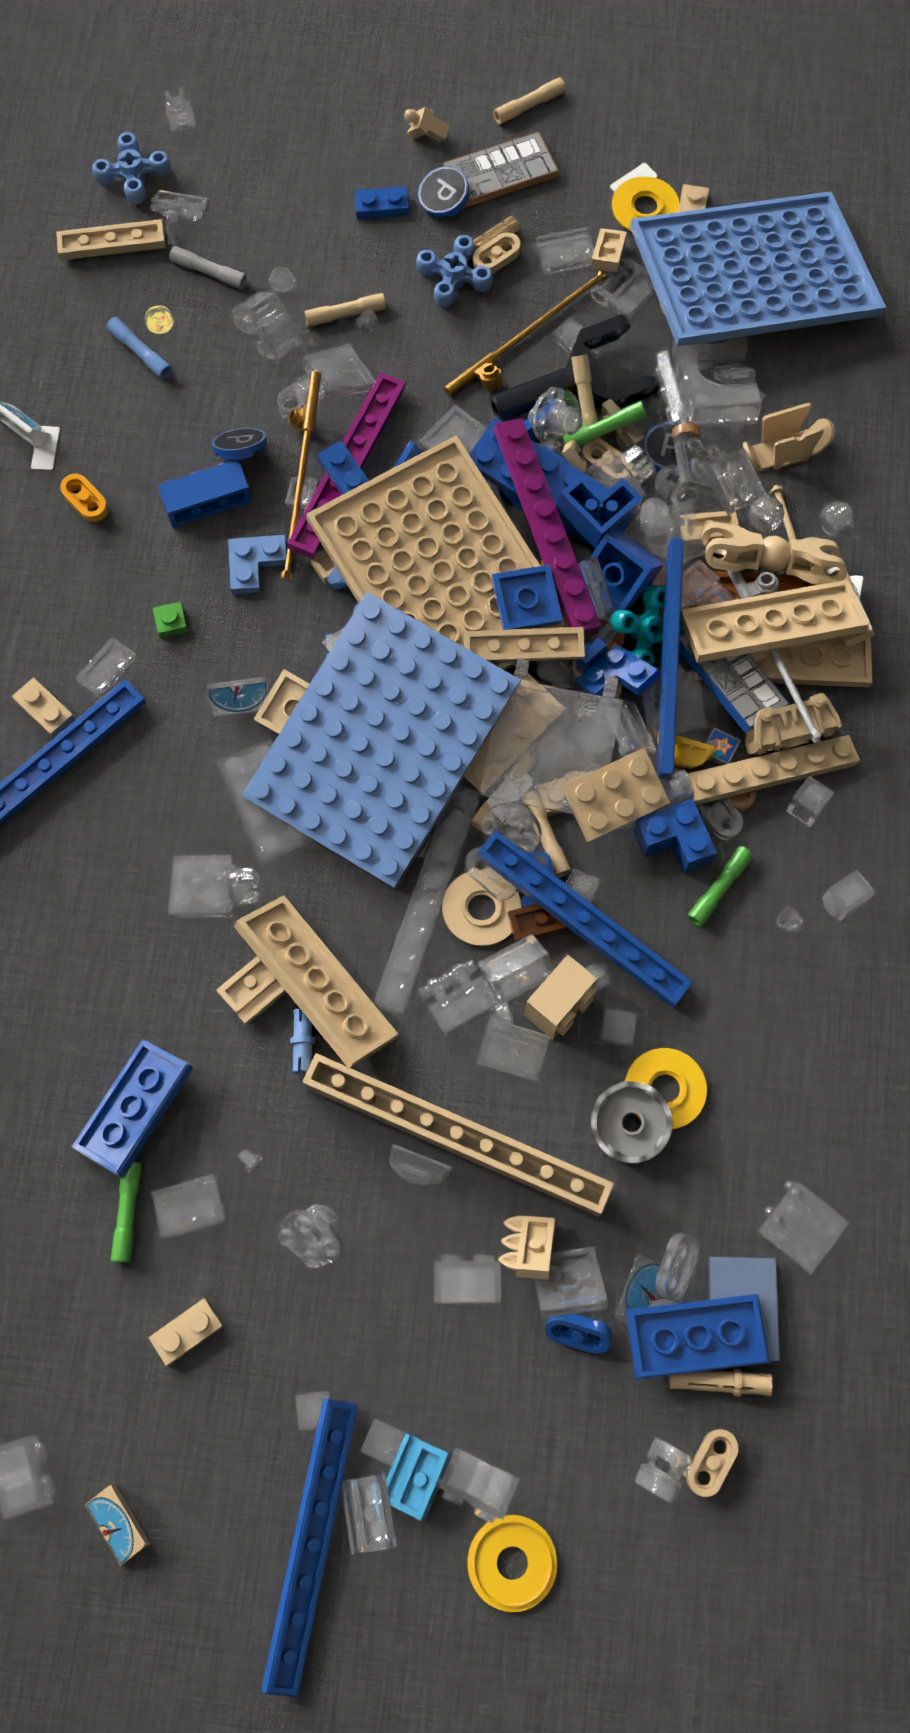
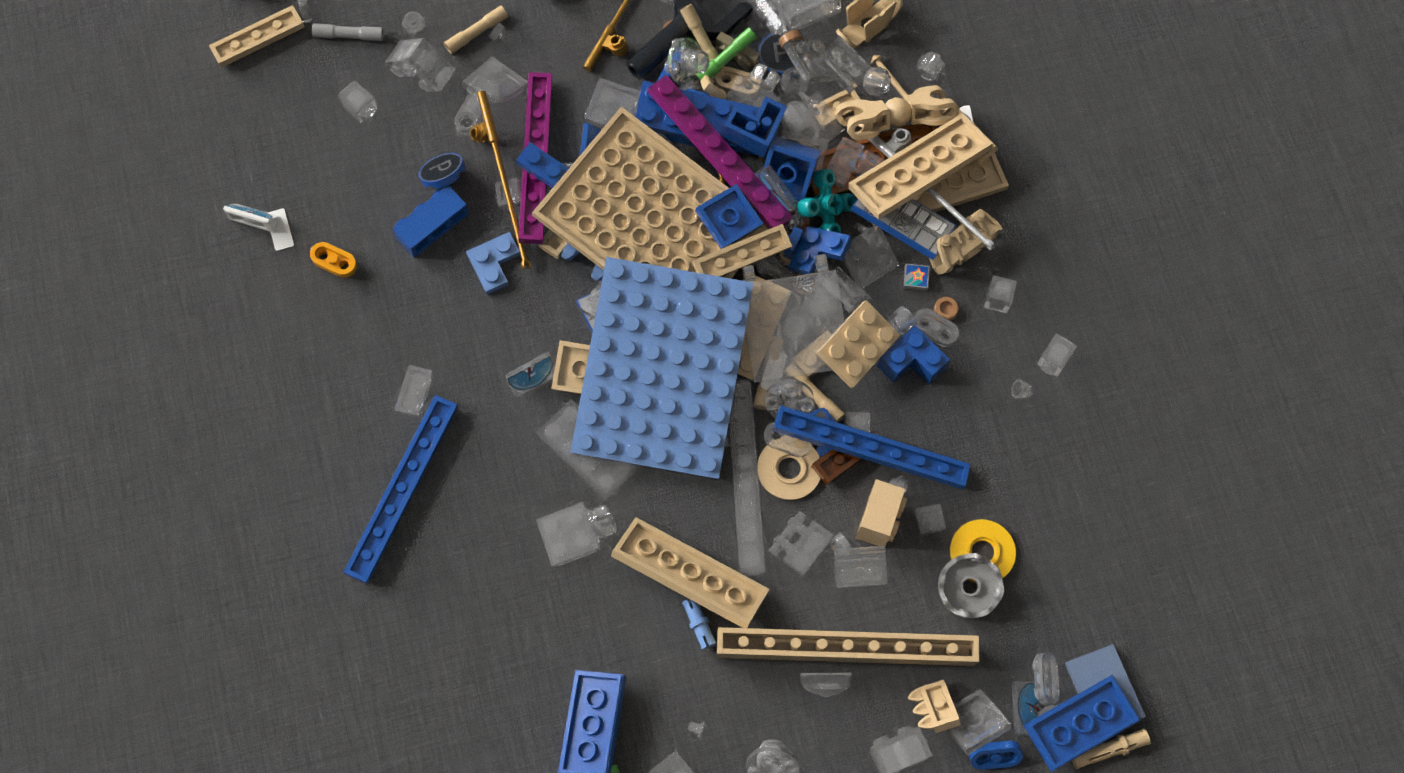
camera: 25 degrees left, 0 degrees up
tan plate [12,677,75,738] -> none
medium blue piece [106,317,172,380] -> none
clear tile [145,305,173,334] -> none
bright green plate [153,602,188,638] -> none
tan plate [216,956,286,1026] -> none
clear brick [478,934,554,1005] -> none
blue tile [657,538,684,779] -> none
yellow plate [657,731,716,769] -> none
tan plate [683,735,860,805] -> none
bright green piece [687,846,754,927] -> none
clear plate [758,1180,850,1275] -> none
none -> clear brick [337,80,377,123]

